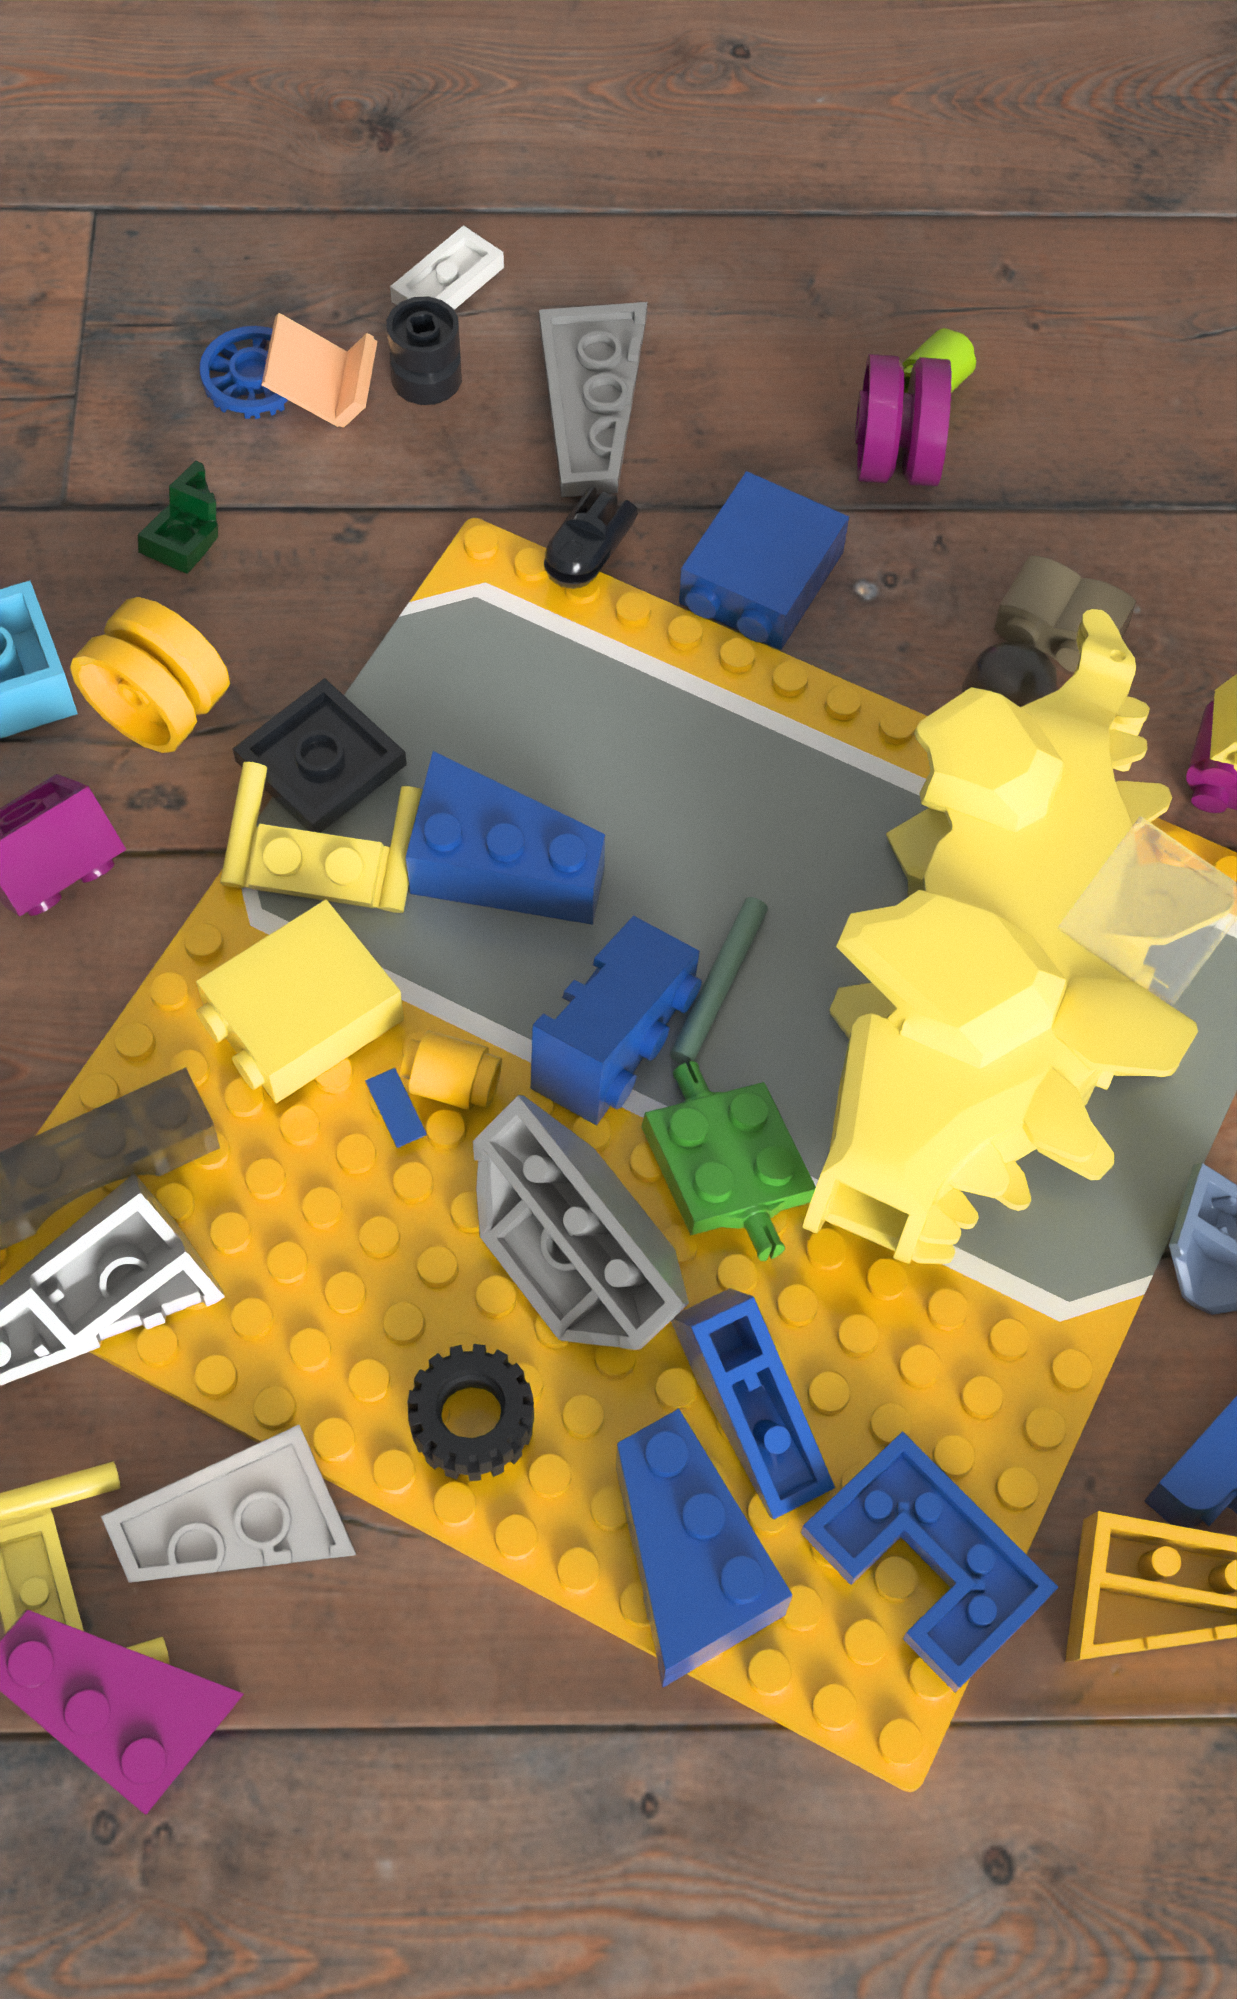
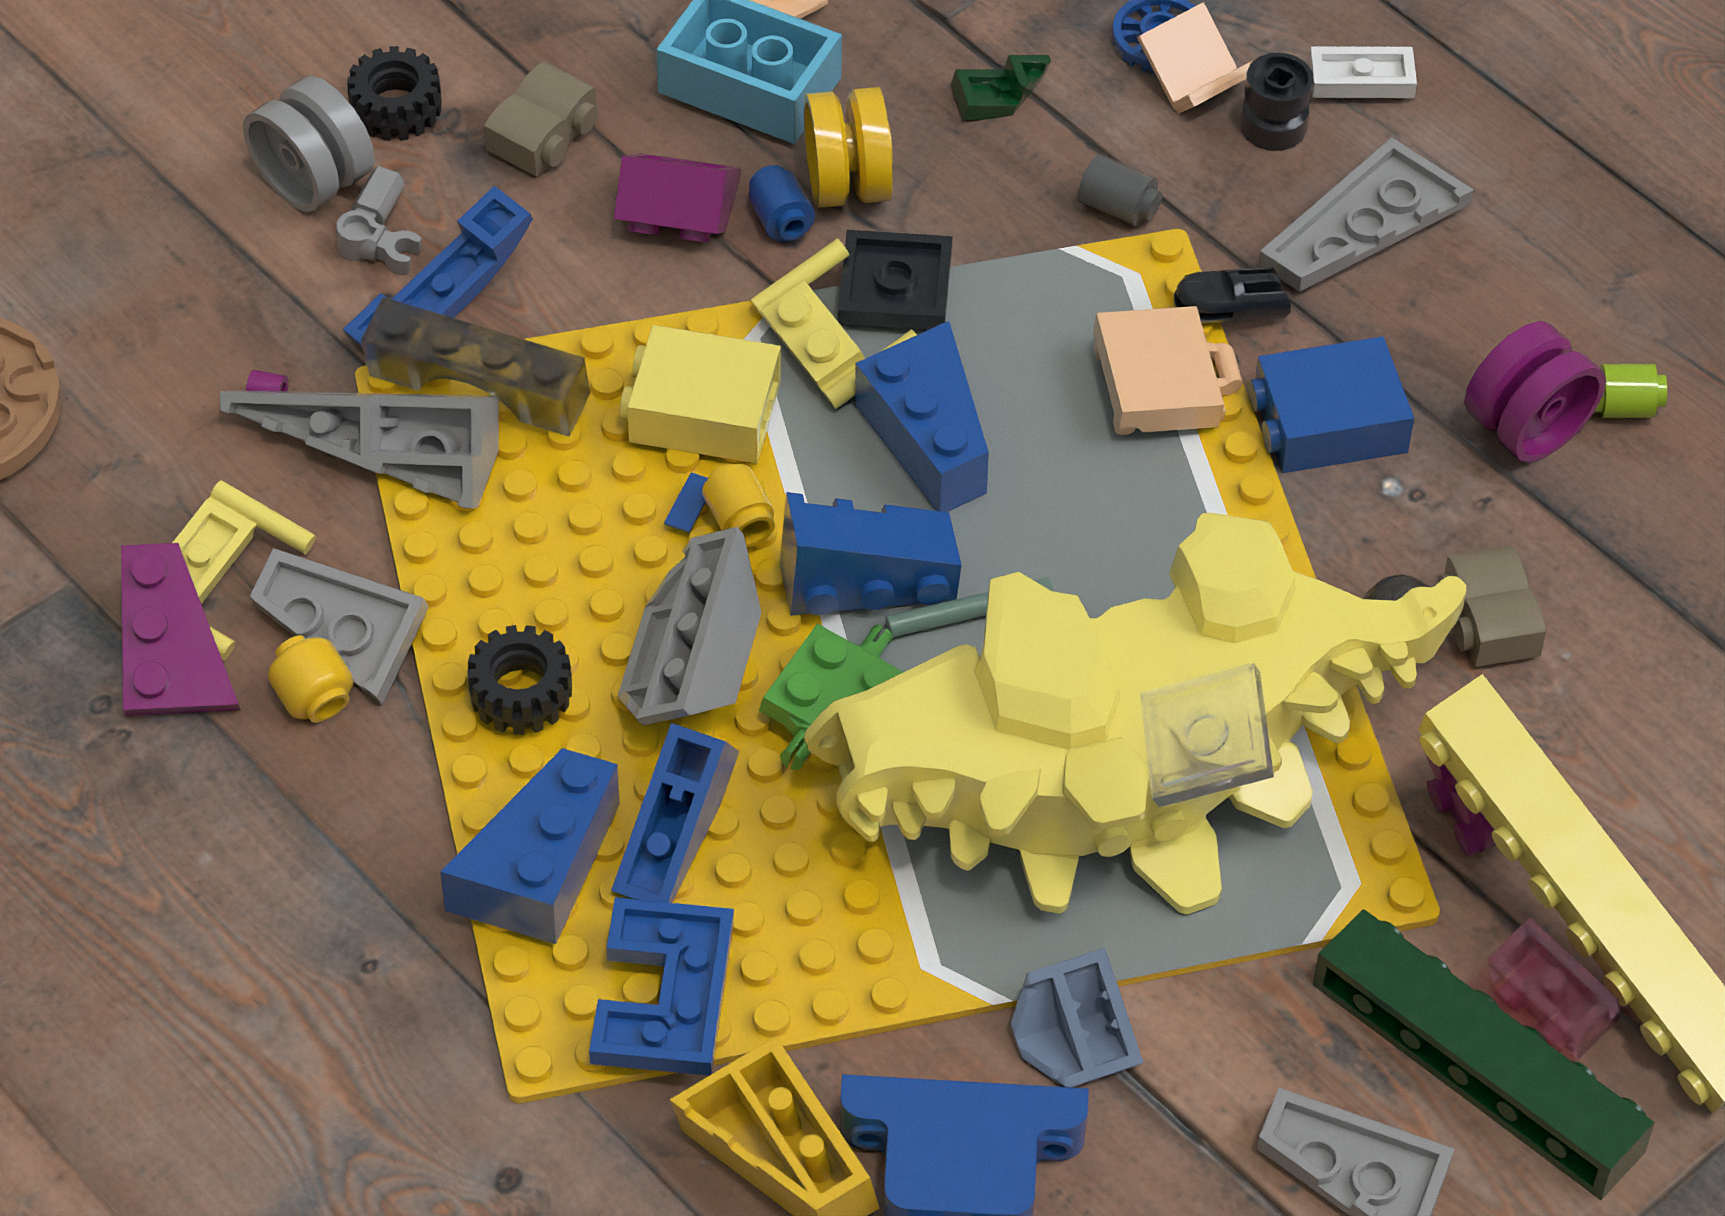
camera: 50 degrees right, 10 degrees down
none -> yellow head [267,635,354,723]
none -> blue brick [748,165,815,242]
none -> dark grey brick [1078,154,1162,226]
none -> light nougat piece [1093,306,1243,435]

